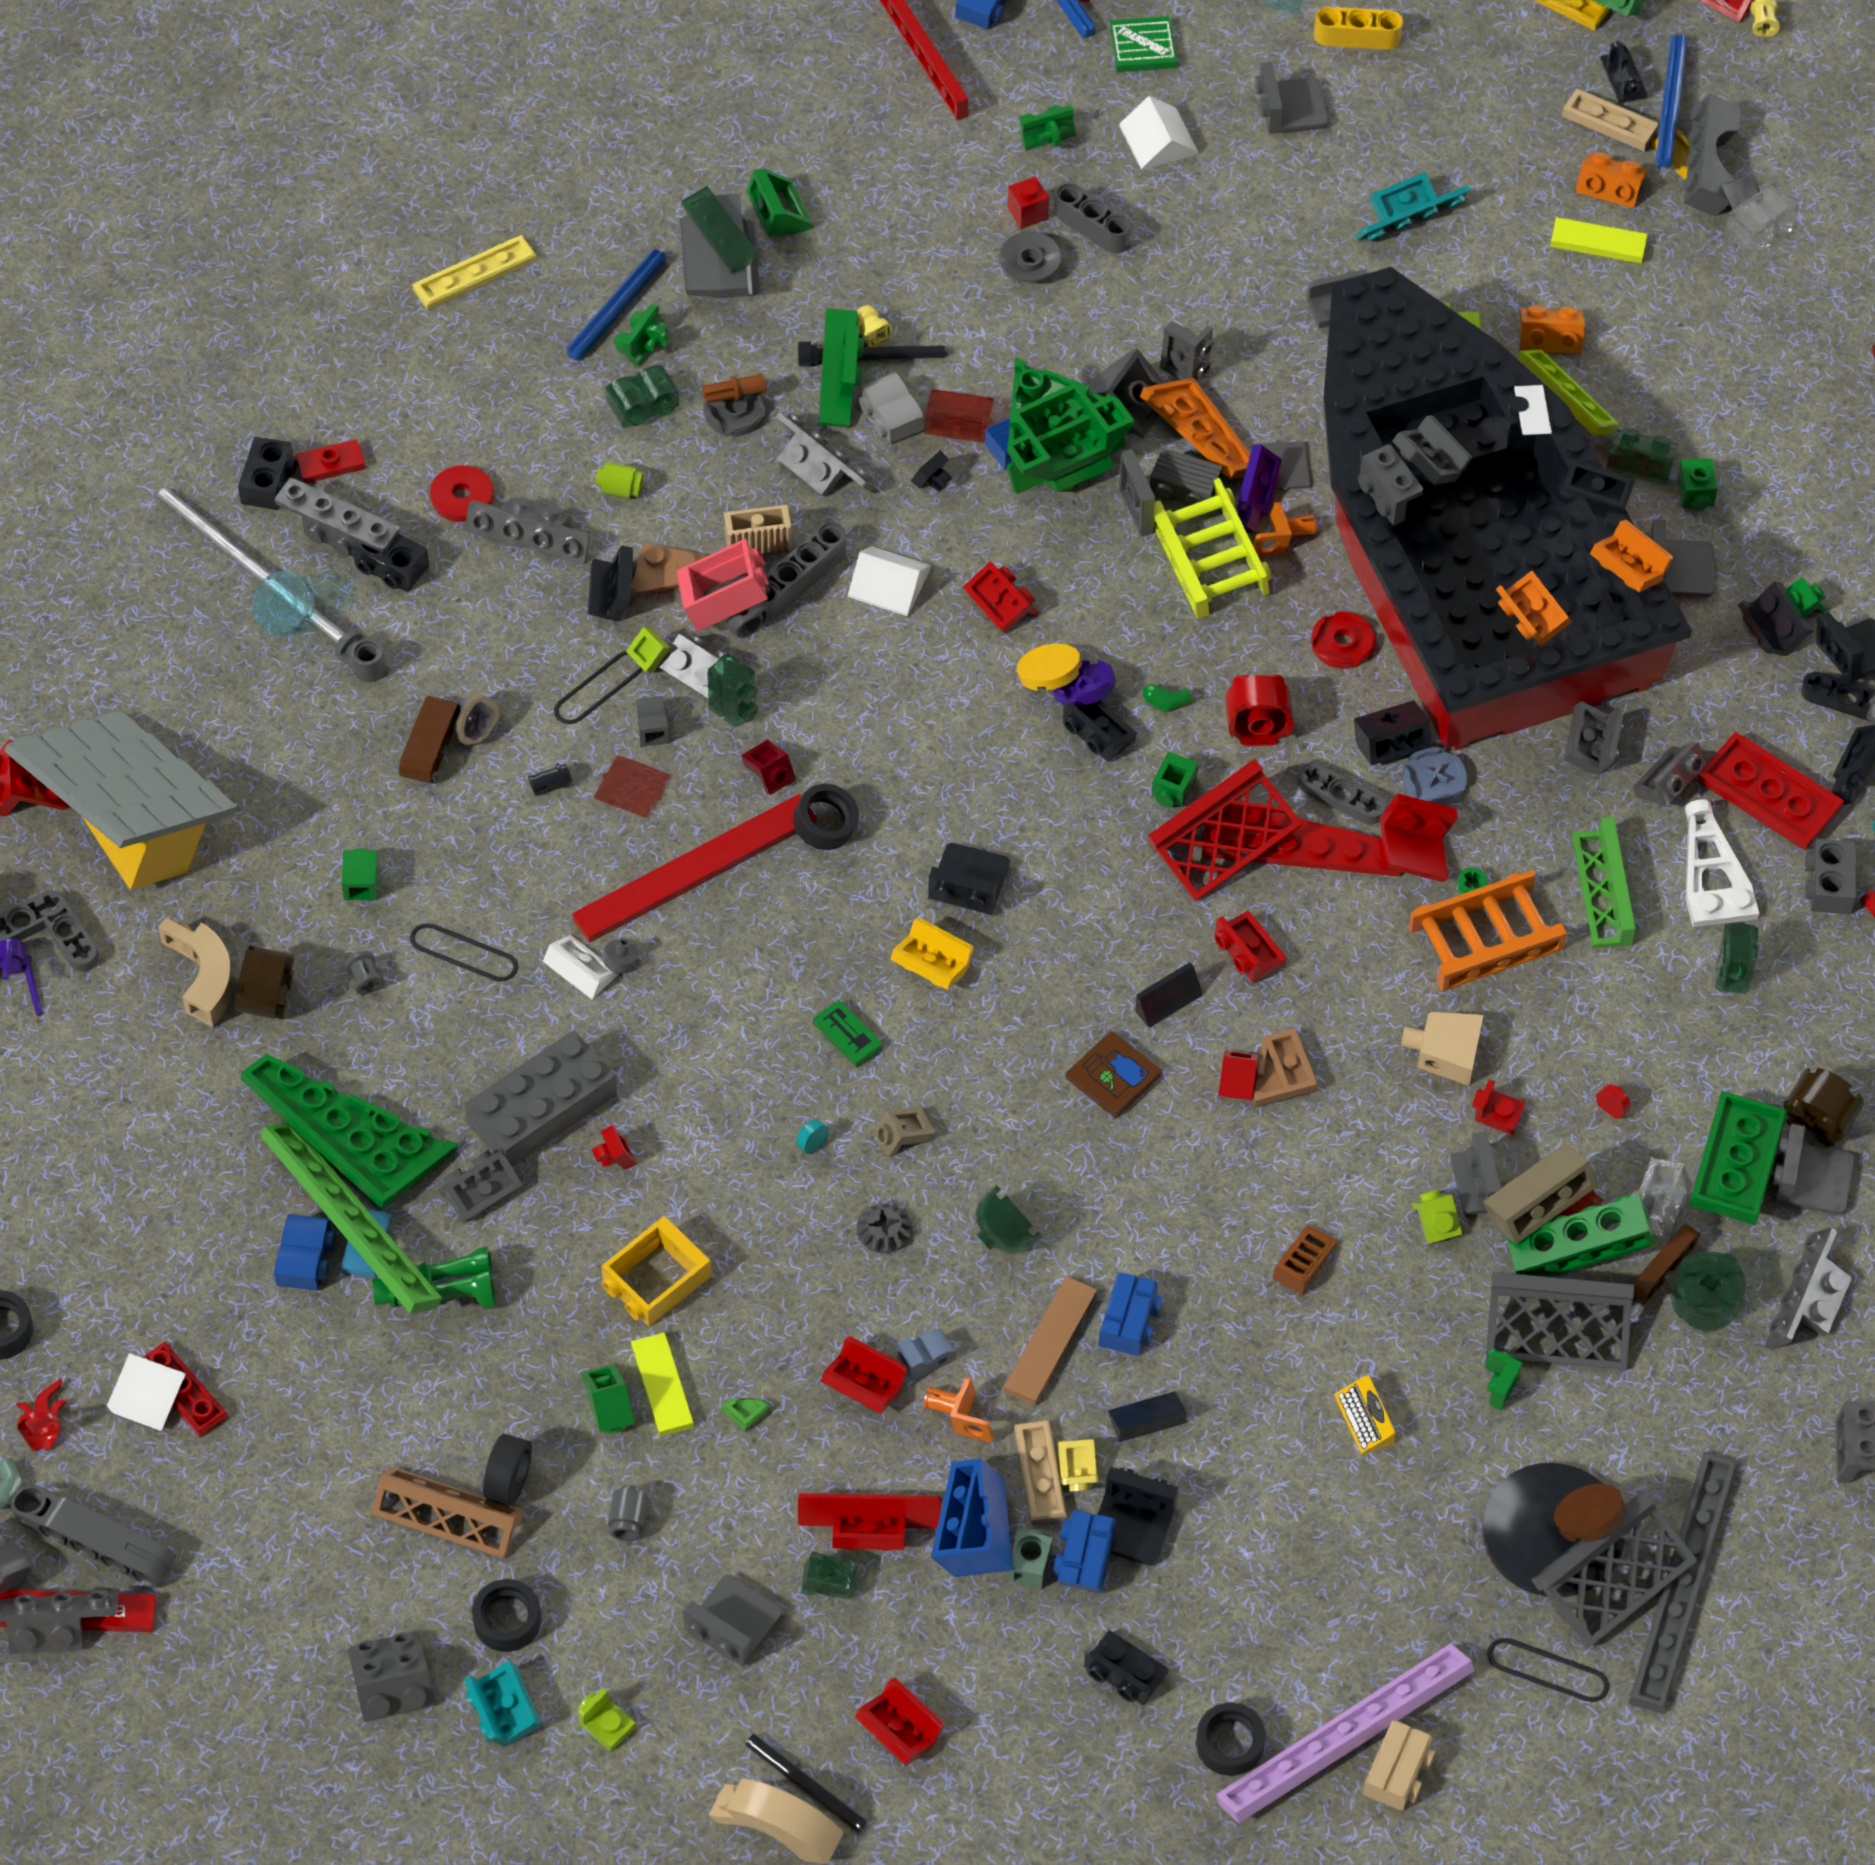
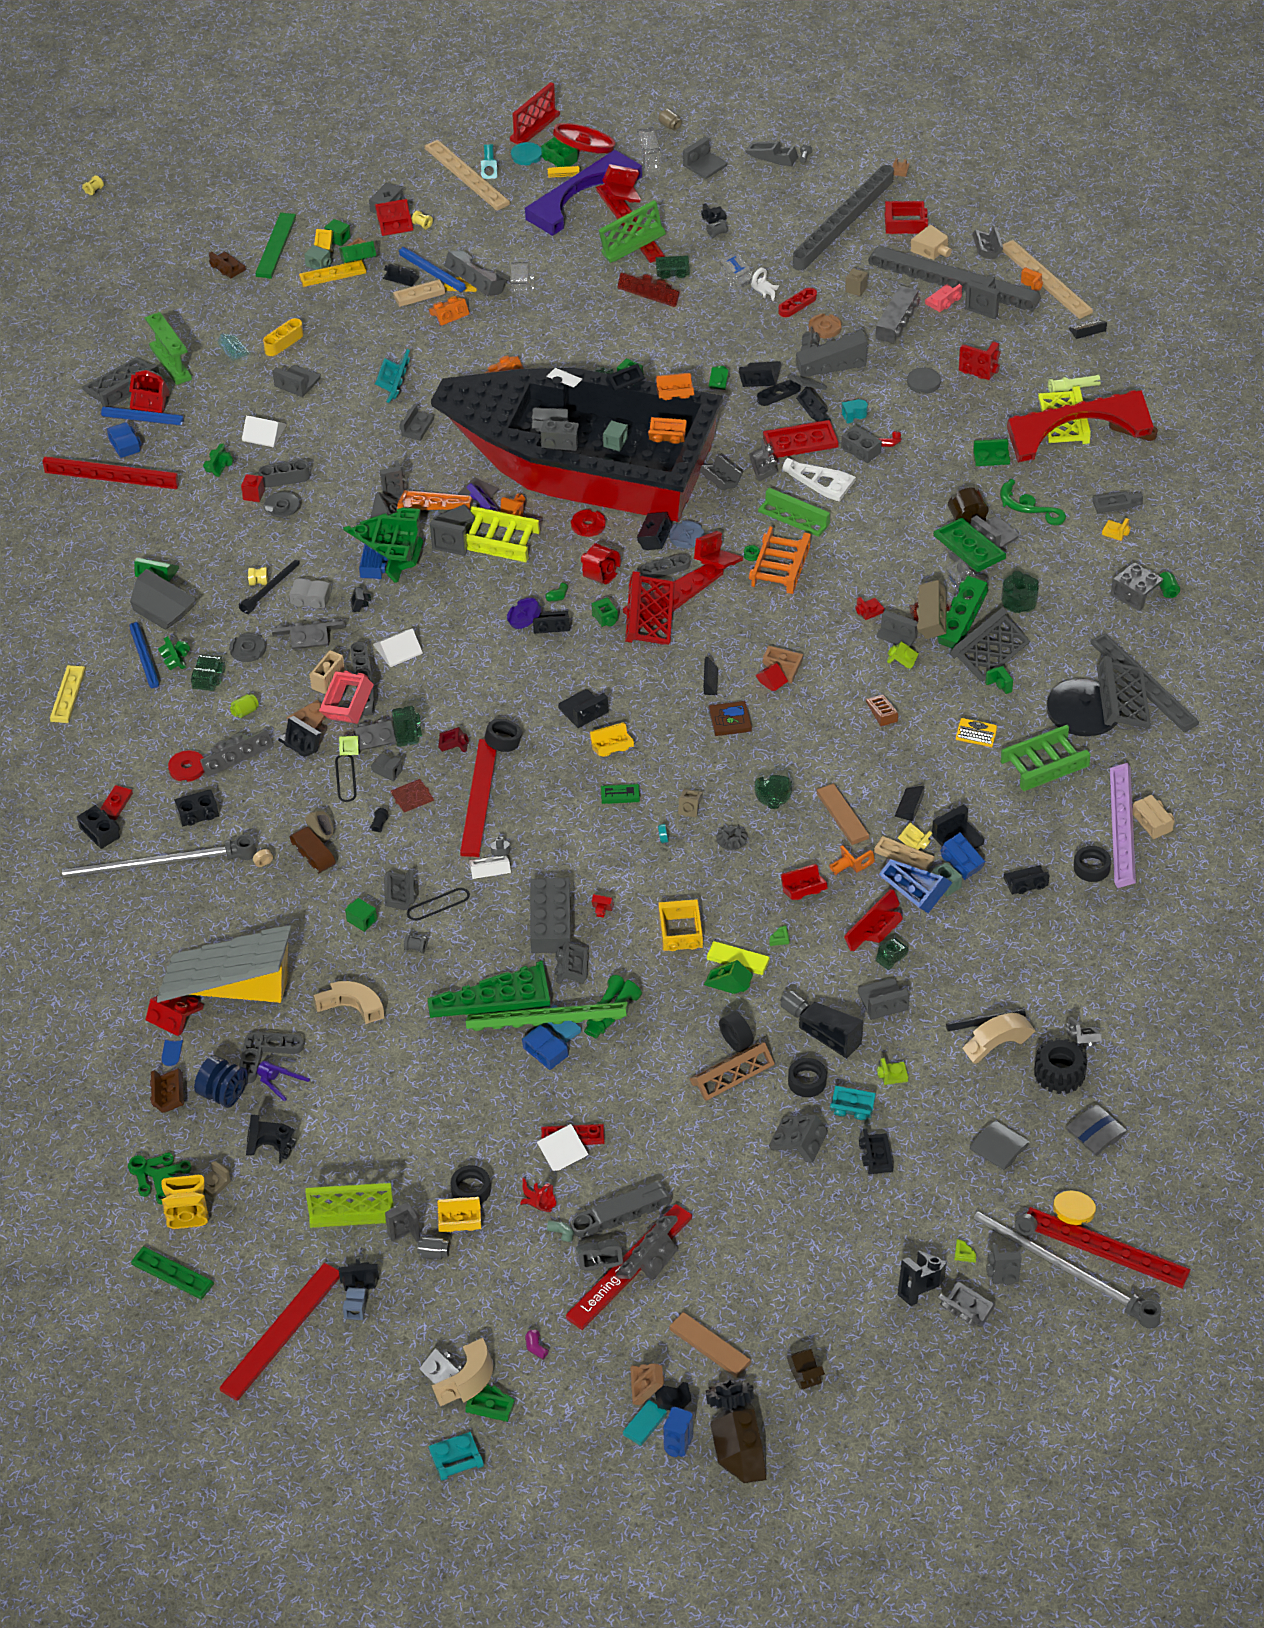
camera: 50 degrees left, 10 degrees down
dark brown brick [235,945,295,1020] -> none
clear light blue tile [252,570,315,636] -> none
flat silver bracket [275,478,399,556] -> none
clear green tile [681,186,758,274] -> none
dark orange axle [702,373,766,403] -> none
green bracket [818,308,864,428] -> none
red bracket [854,1677,945,1766] -> none
sand blue leg [897,1329,956,1381] -> none
clear red hinge [924,389,994,443] -> none
red bracket [963,561,1039,634] -> none
yellow tile [1017,643,1082,691] -> none
blue brick [1098,1272,1162,1356] -> none
green tile [1110,16,1177,73] -> none
red bracket [1214,910,1287,983] -> none
tan torso [1401,1012,1484,1085] -> none
black piece [1487,1638,1609,1702] -> none
neon yellow tile [1550,217,1647,264] -> none
reddish brown tile [1554,1483,1626,1542] -> none
red tile [1596,1084,1631,1119] -> none
reddish brown beam [1633,1223,1701,1306] -> none
clear green brick [1715,922,1759,994] -> none
black bracket [1738,581,1813,656] -> none
flat silver bracket [1765,1227,1852,1349] -> none
none -> tan tile [253,849,273,867]
none -> dark grey bracket [384,869,416,910]
none -> sand green brick [603,421,628,451]
none -> black wedge [799,1002,863,1059]
none -> black bracket [859,1129,893,1174]
none -> bright green fence [1001,725,1091,792]

